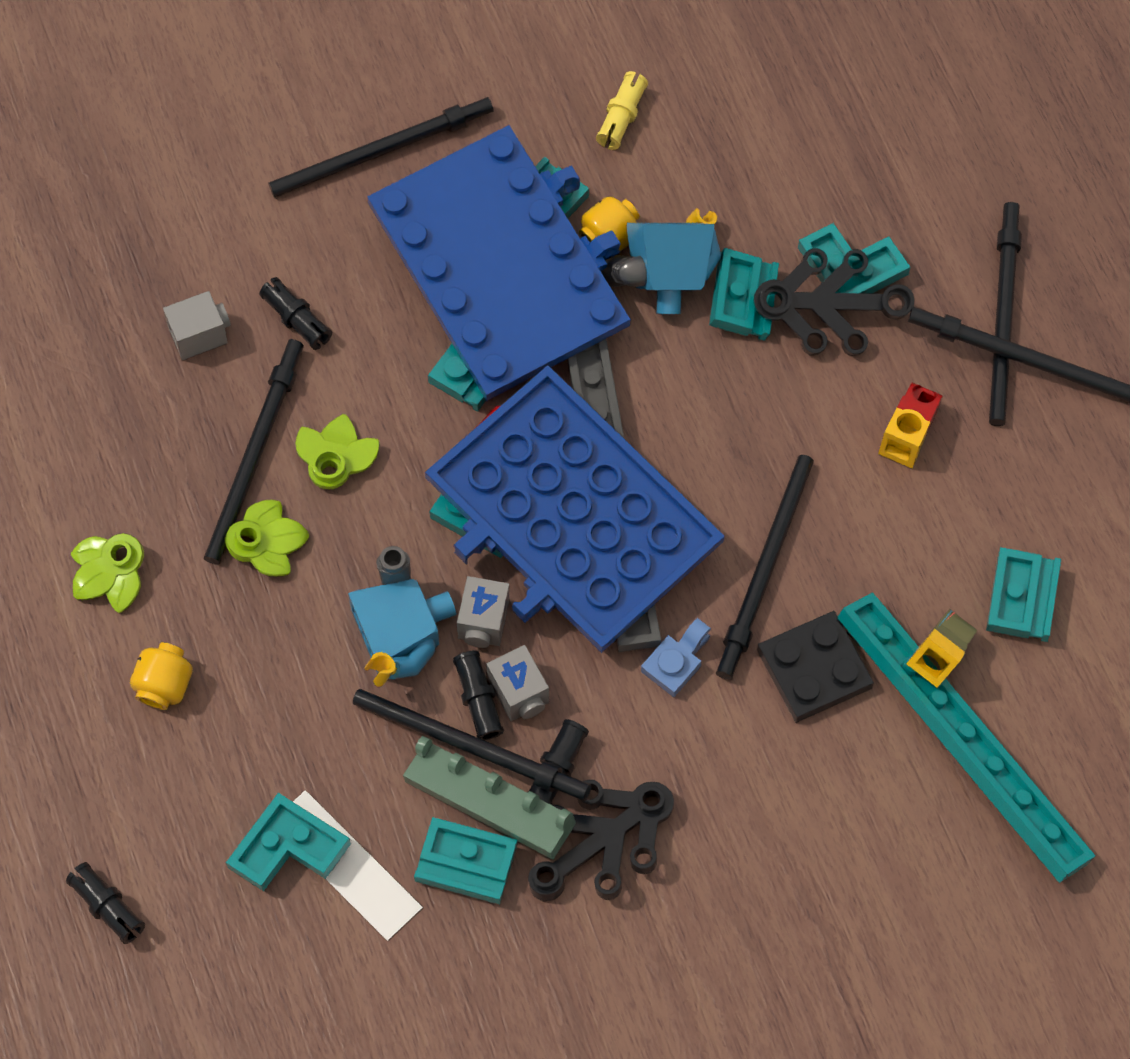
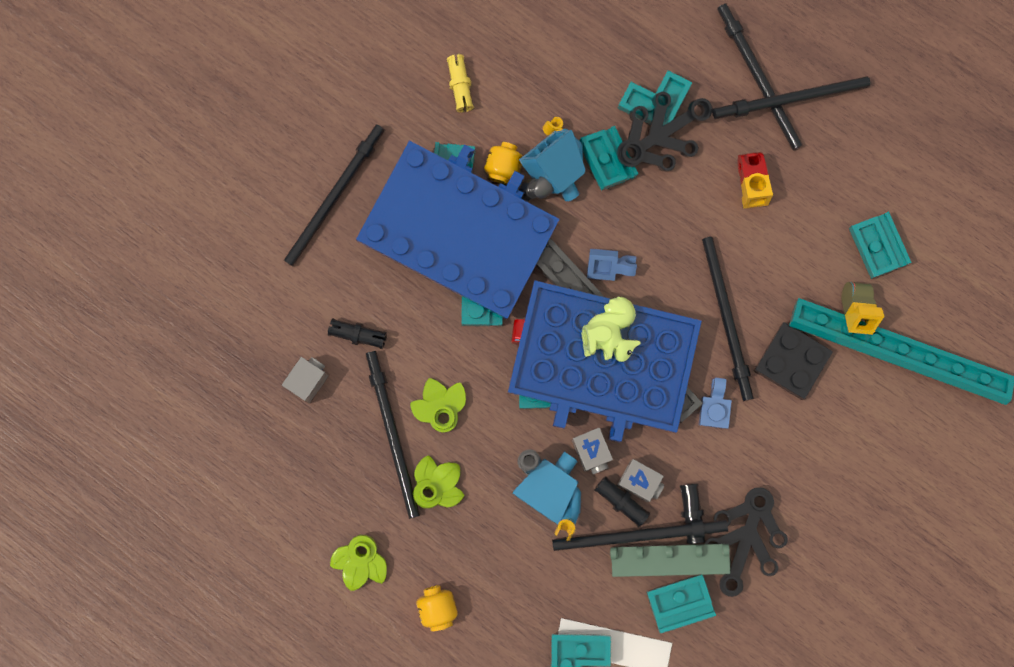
camera: 30 degrees left, 15 degrees up
none -> yellowish green animal [581,297,640,362]
none -> medium blue plate [587,249,637,281]

